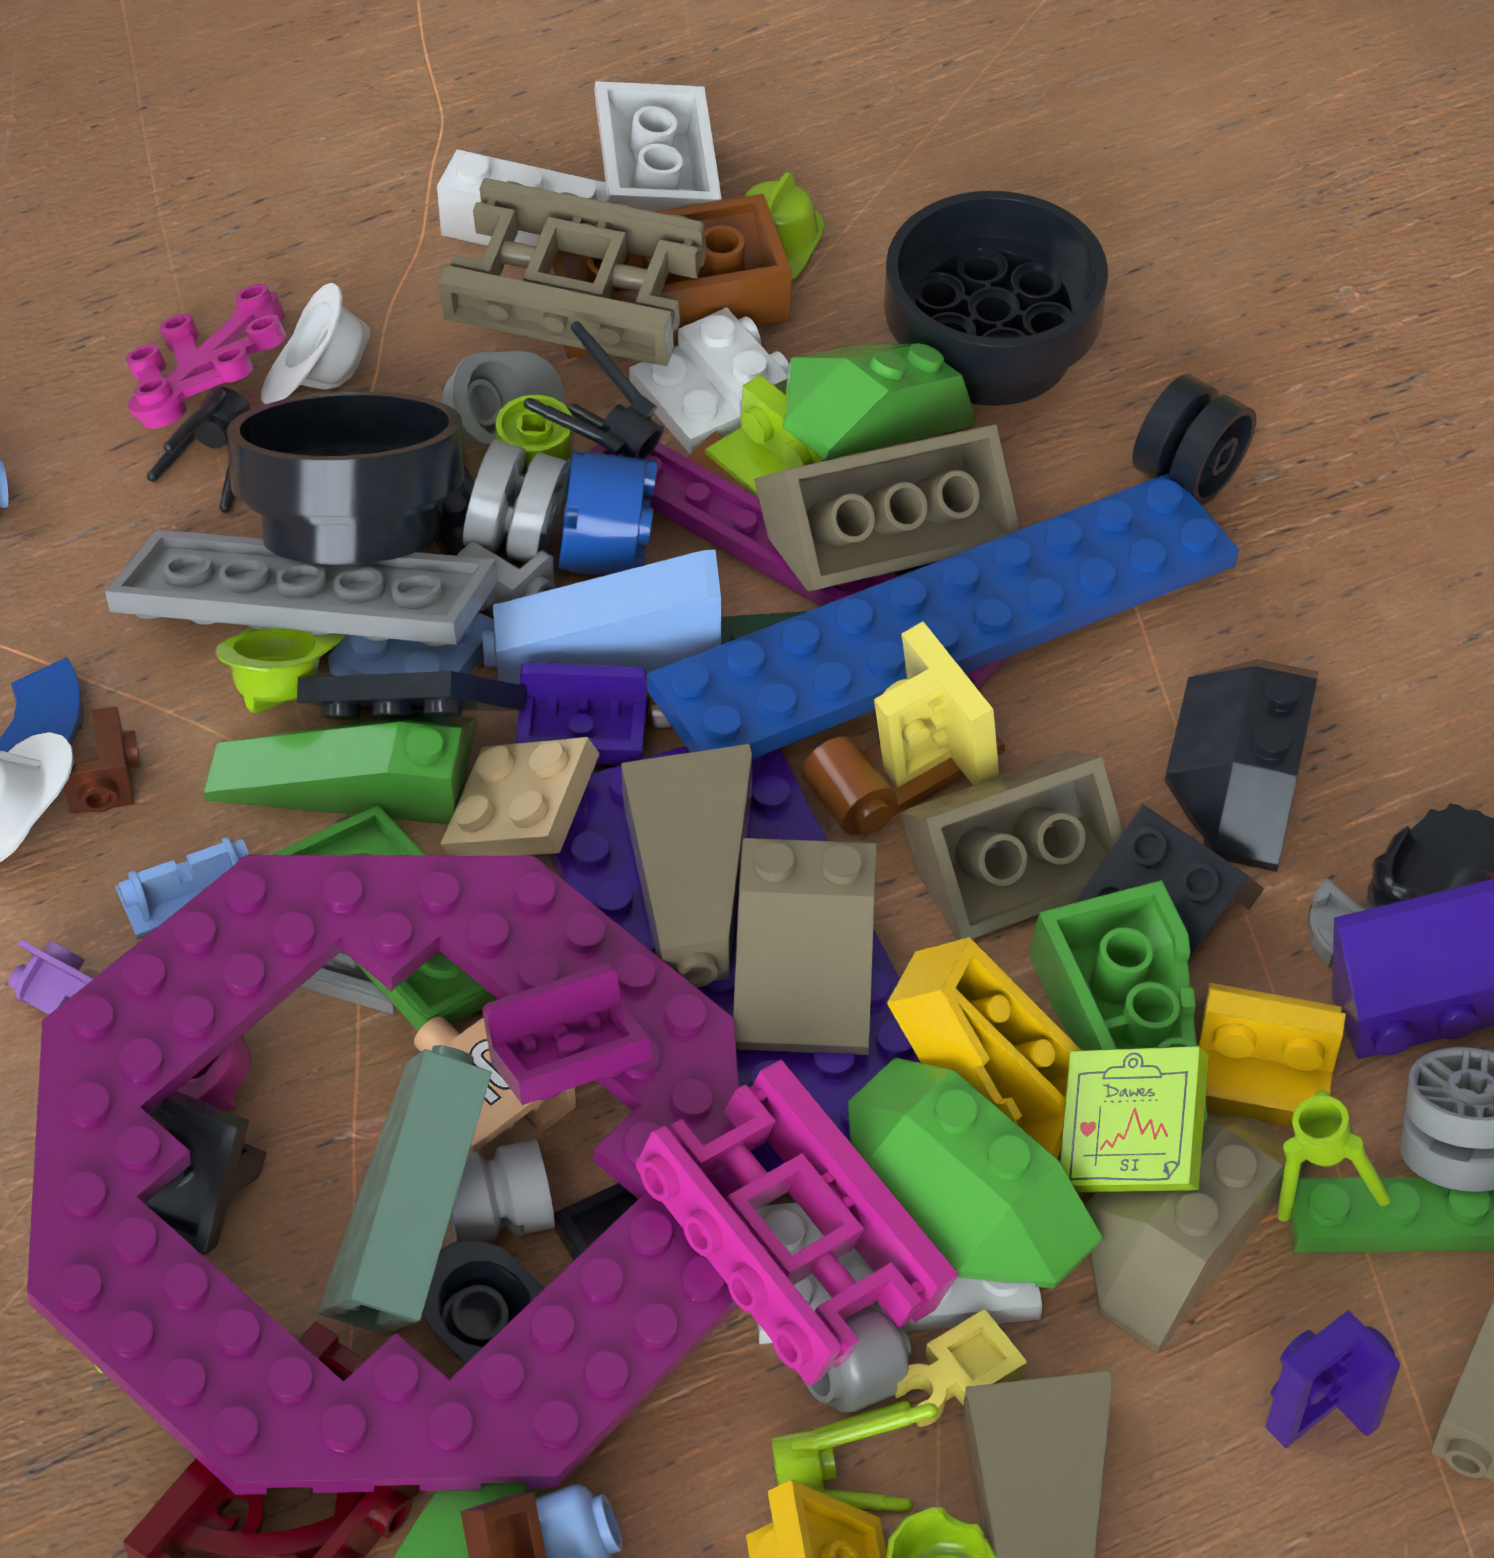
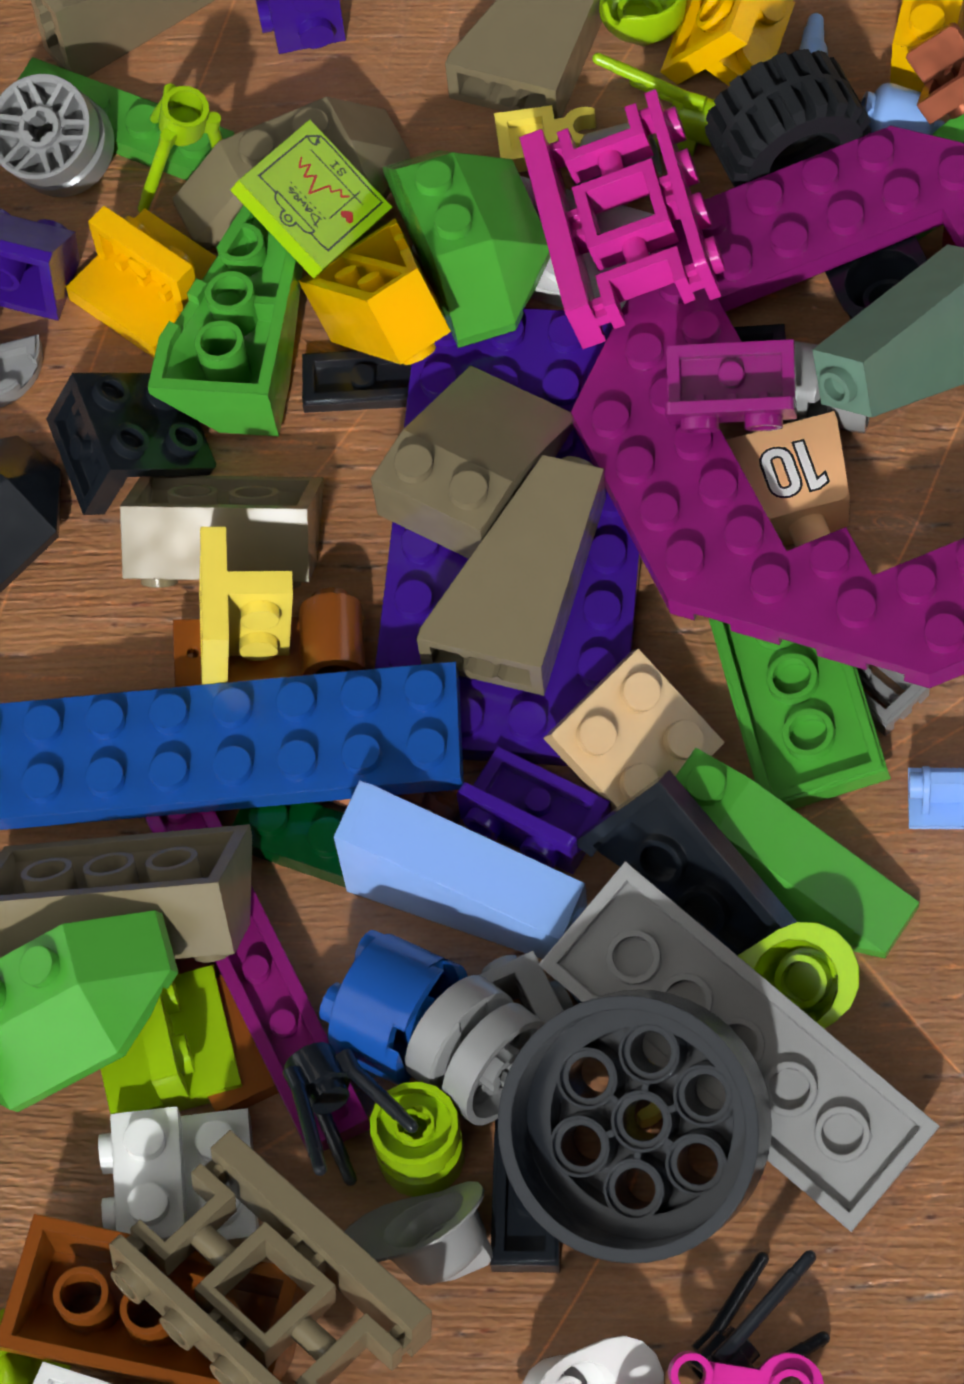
camera: 145 degrees left, 10 degrees up
none -> black tyre [705,49,872,188]

